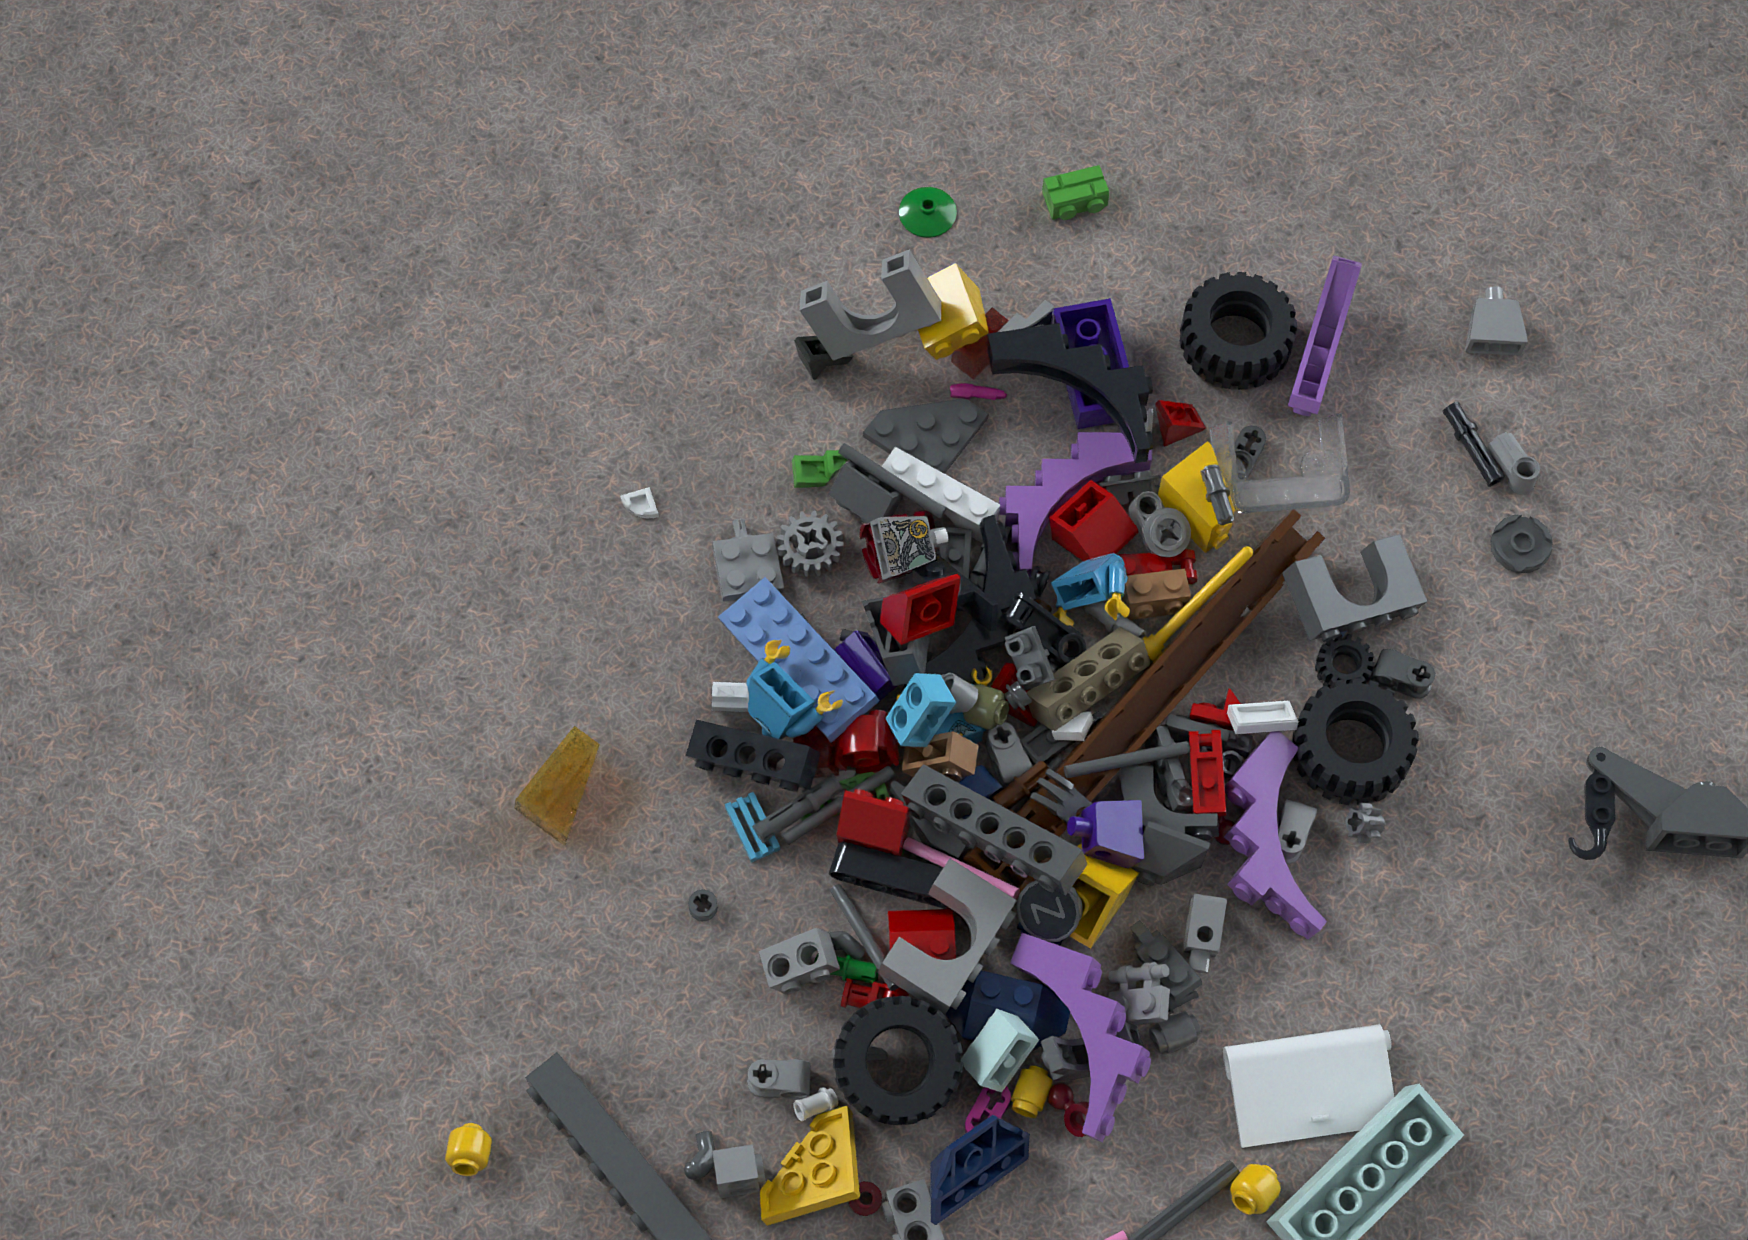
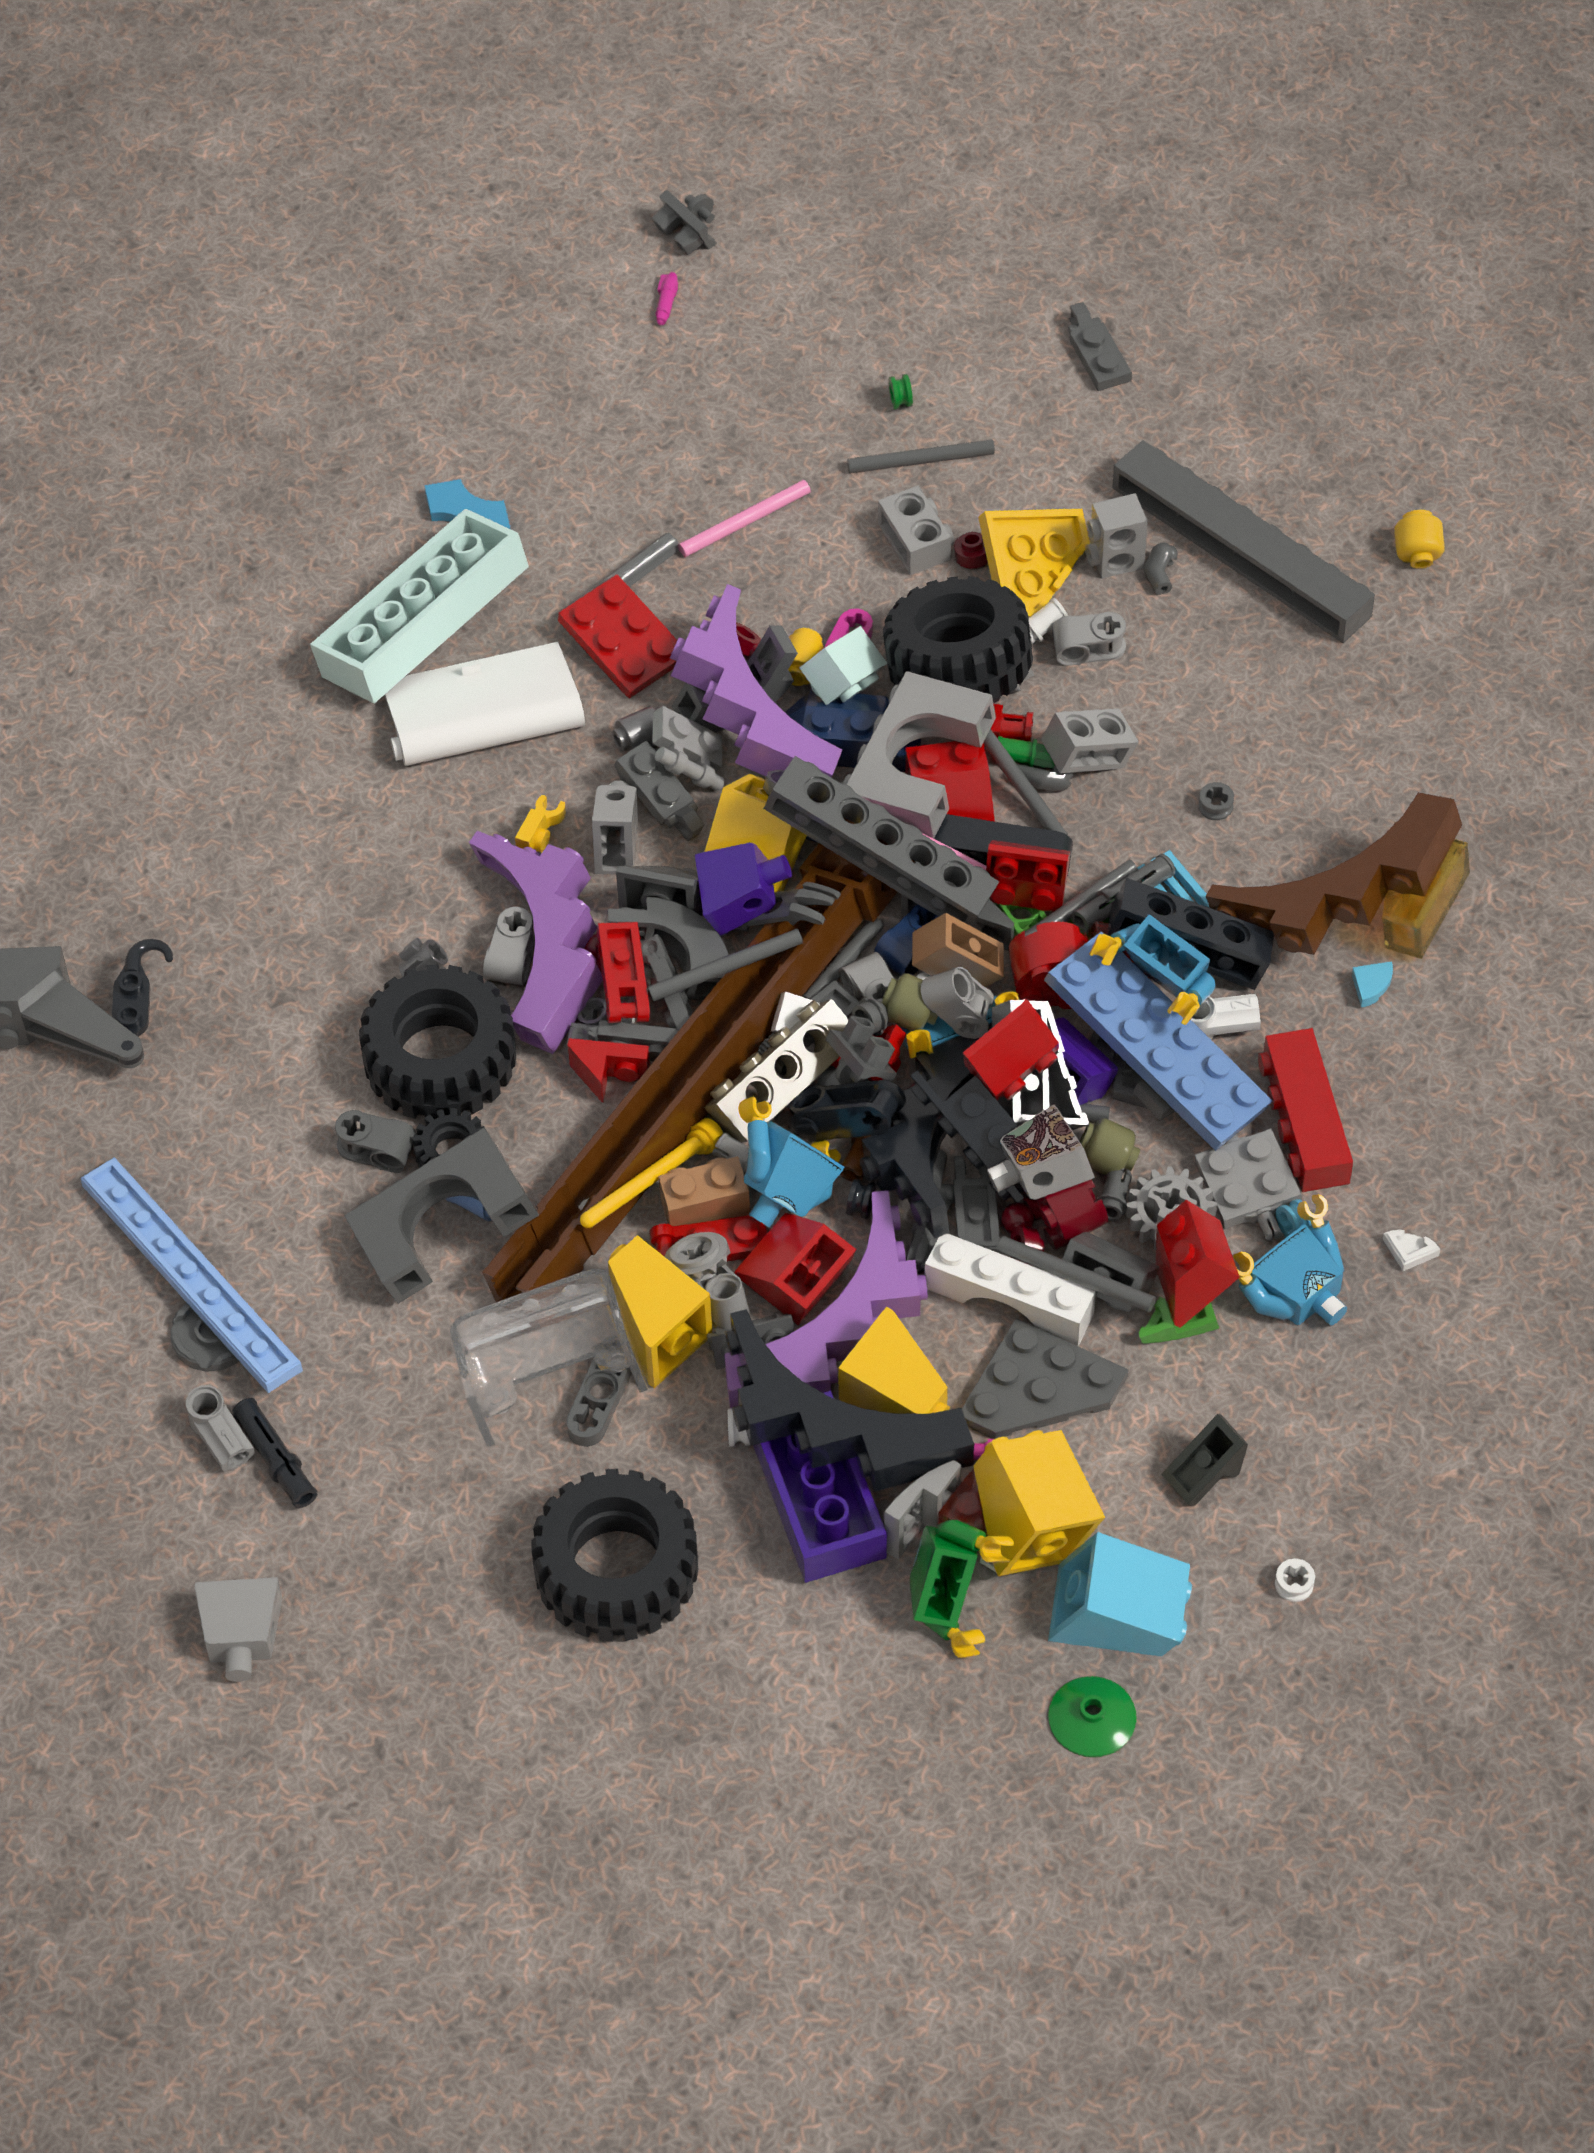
camera: 175 degrees right, 10 degrees down
light grey arch [799,249,941,360] -> none
medium azure brick [886,673,956,747] -> none
dark blue wedge [930,1115,1030,1225] -> none
reddish brown axle [992,761,1050,810] -> none
bright green brick [1042,165,1109,220] -> none
red slope [1155,400,1206,447] -> none
dark grey axle [1200,464,1234,525] -> none
white tile [1227,701,1299,734] -> none
yellow head [1230,1164,1281,1215] -> none
medium lavender arch [1288,255,1362,416] -> none
none -> light blue tile [80,1157,303,1393]
none -> yellow plate [515,795,566,853]
none -> red plate [557,574,677,699]
none -> yellow slope [838,1307,950,1414]
none -> green torso [910,1520,1014,1658]
none -> medium azure slope [1048,1532,1192,1656]
none -> olive head [1079,1118,1140,1176]
none -> dark grey pin [1095,1168,1132,1221]
none -> red slope [1155,1199,1240,1328]
none -> reddish brown arch [1205,792,1462,955]
none -> dark azure torso [1233,1194,1347,1326]
none -> red brick [1258,1028,1353,1192]
none -> white bush [1275,1558,1315,1602]
none -> medium azure bush [1276,1199,1312,1237]
none -> medium azure tile [1352,961,1393,1007]

